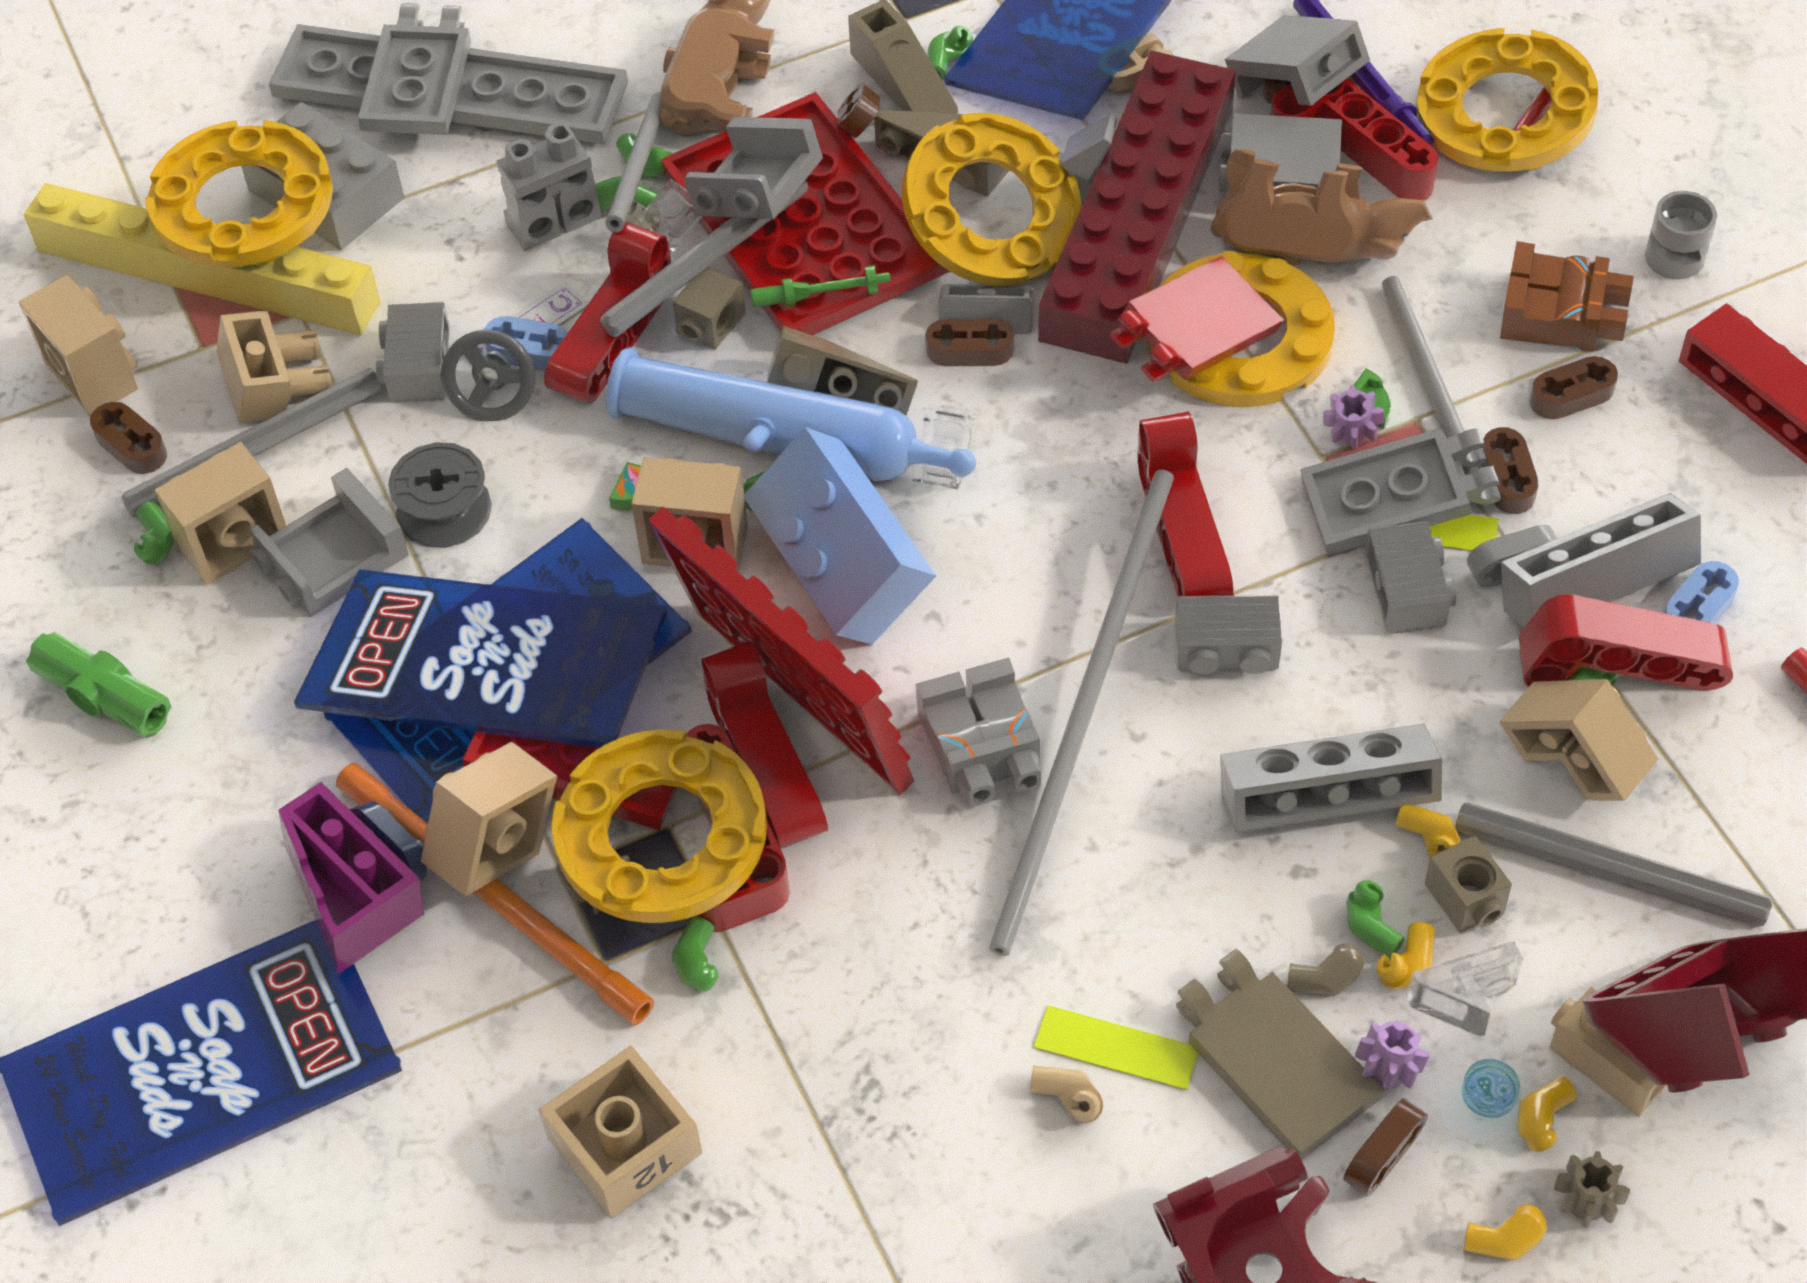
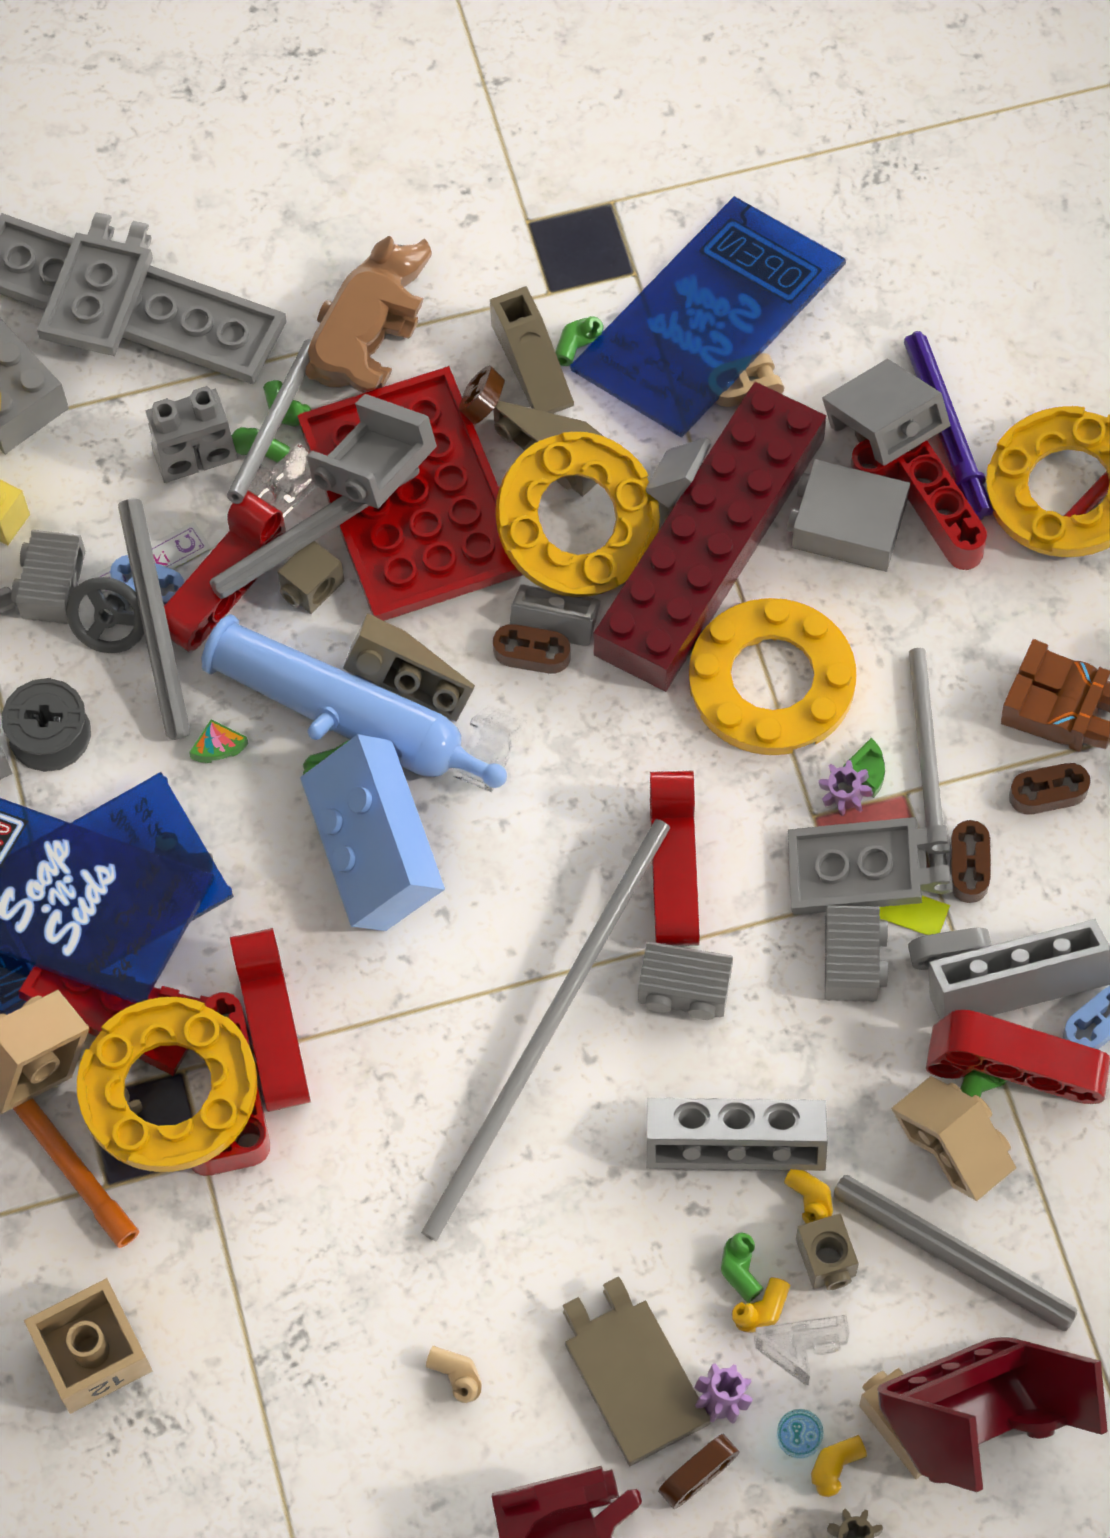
camera: 10 degrees right, 10 degrees up
tan brick [632,457,748,571] -> none
red plate [648,507,915,795] -> none
bright green arm [671,916,719,992] -> none
bright green piece [750,265,890,308] -> none
light grey hips [915,657,1041,807] -> none
neon yellow sticker [1034,1005,1198,1090] -> none
tile [1109,256,1284,382] -> none
medium nougat animal [1210,148,1433,265] -> none
dark tan arm [1287,943,1364,996] -> none
none -> light grey axle [118,499,190,740]

